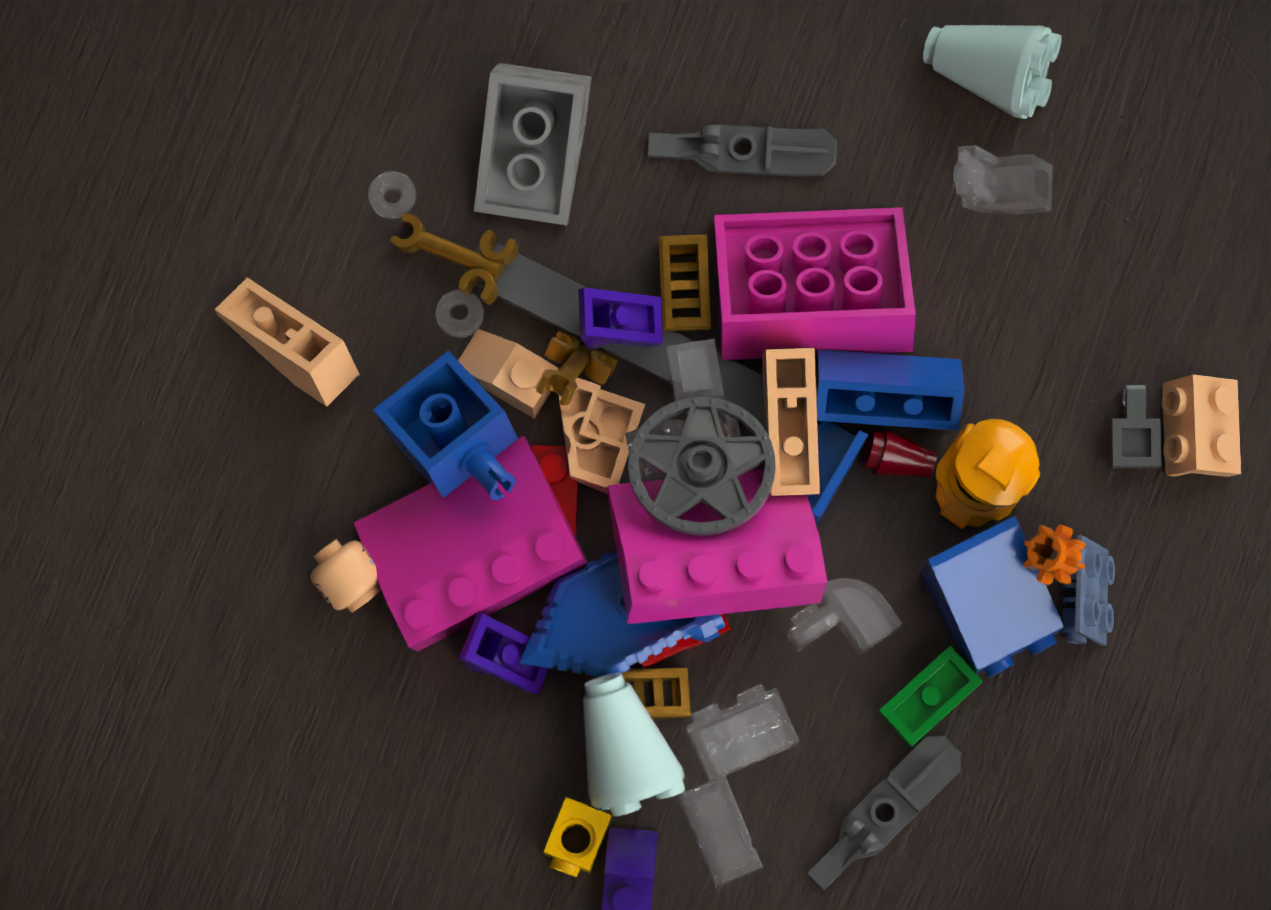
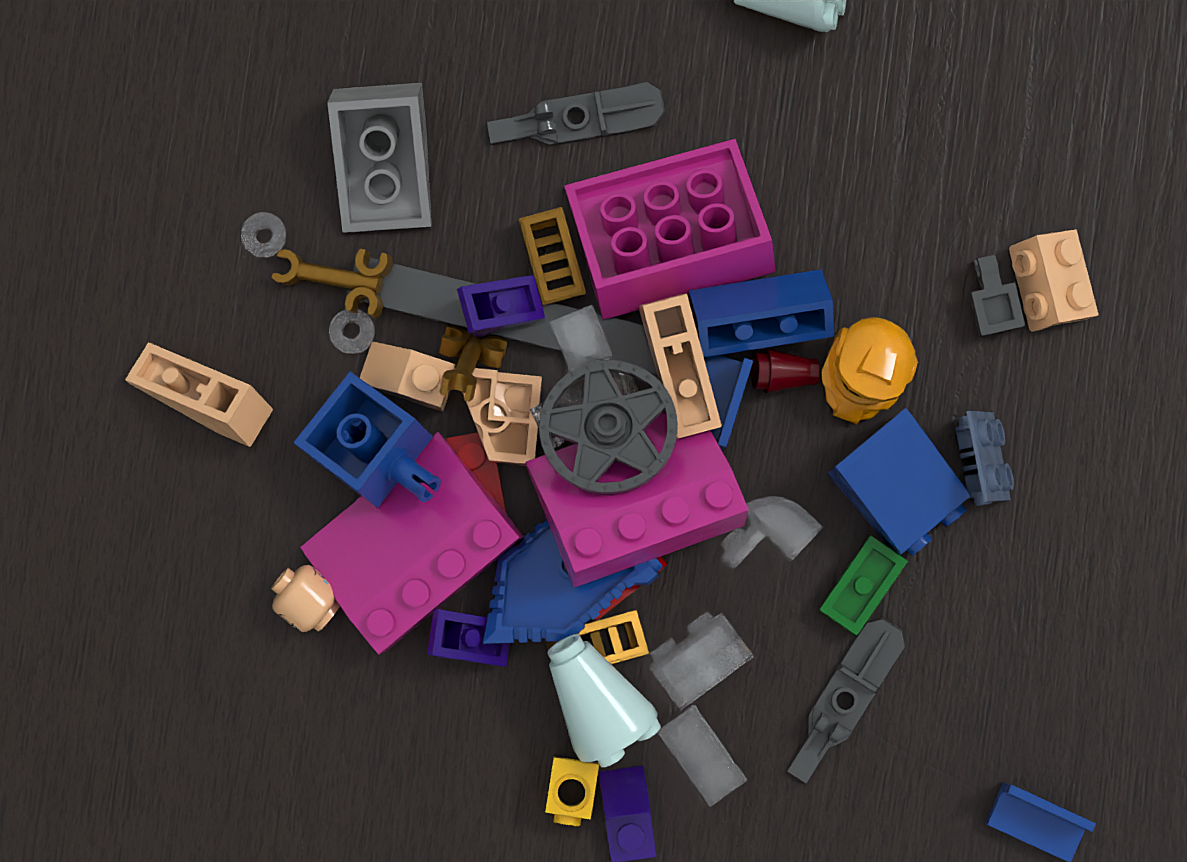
camera: 15 degrees left, 5 degrees up
clear brick [953,145,1053,214] -> none
orange gear [1023,524,1086,585] -> none

